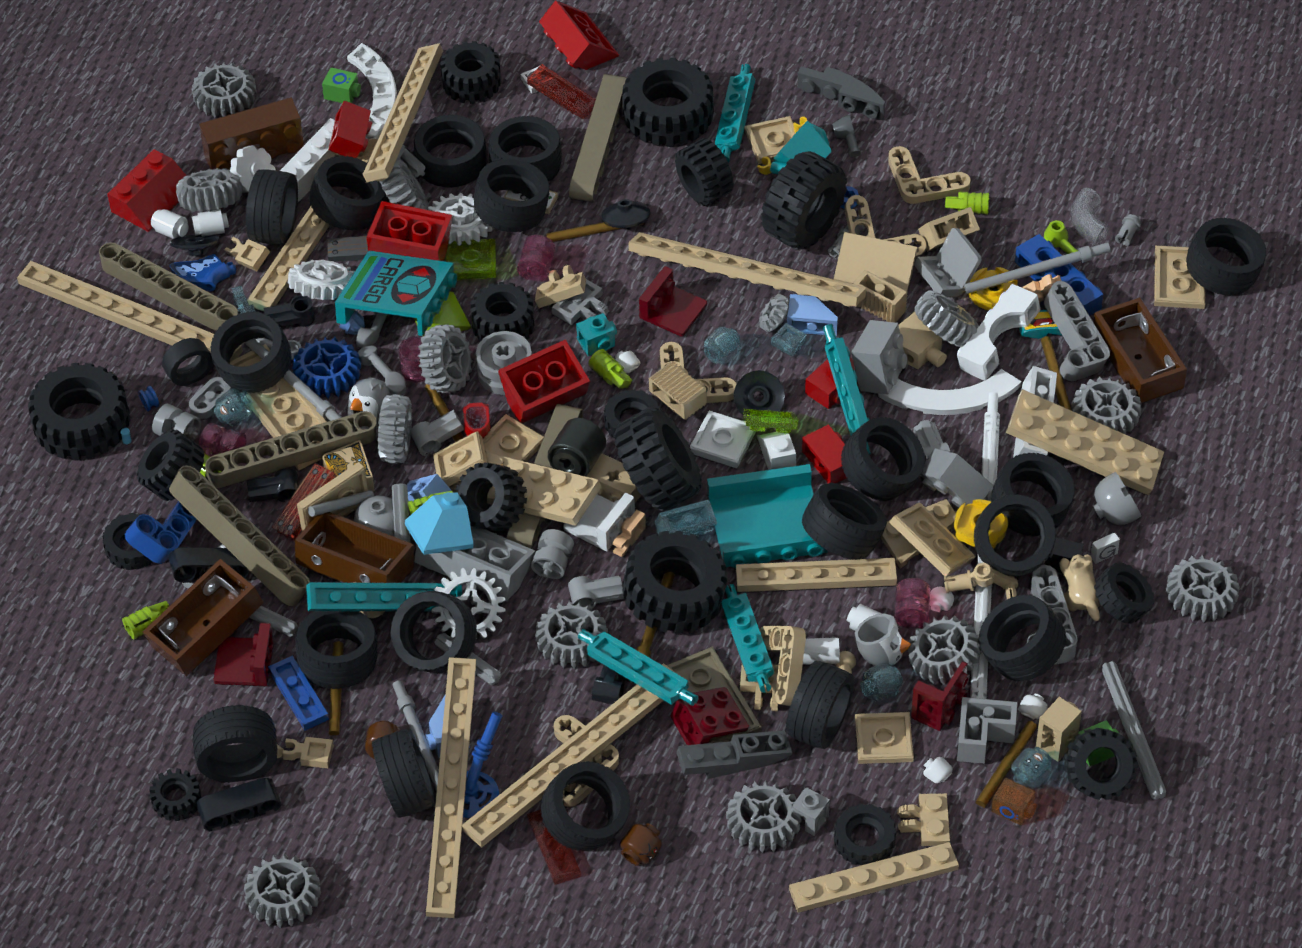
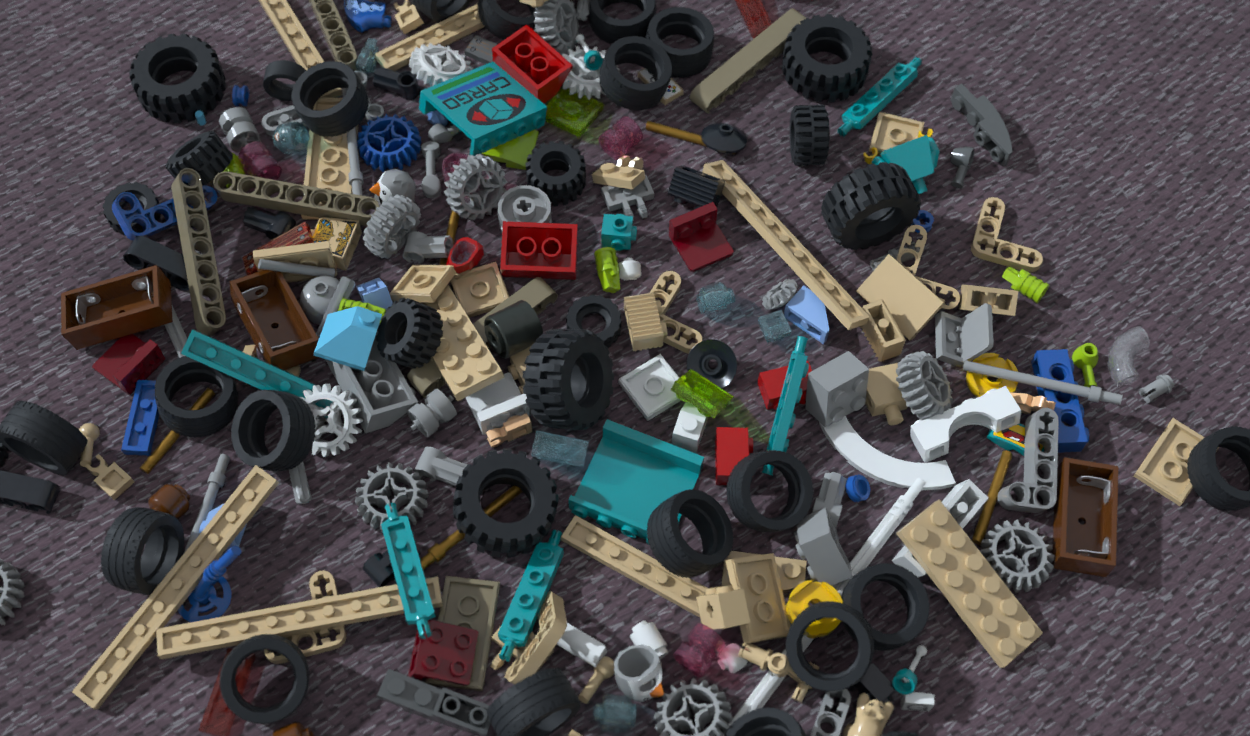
camera: 30 degrees right, 10 degrees up
lime hinge [122,601,170,640] -> none
light grey cylinder [1093,472,1141,525] -> none
none -> teal hinge [576,34,603,71]
none -> black brick [667,165,725,209]
none -> tan brick [696,585,751,630]
none -> blue tile [846,474,870,502]
none -> teal hinge [892,645,927,695]

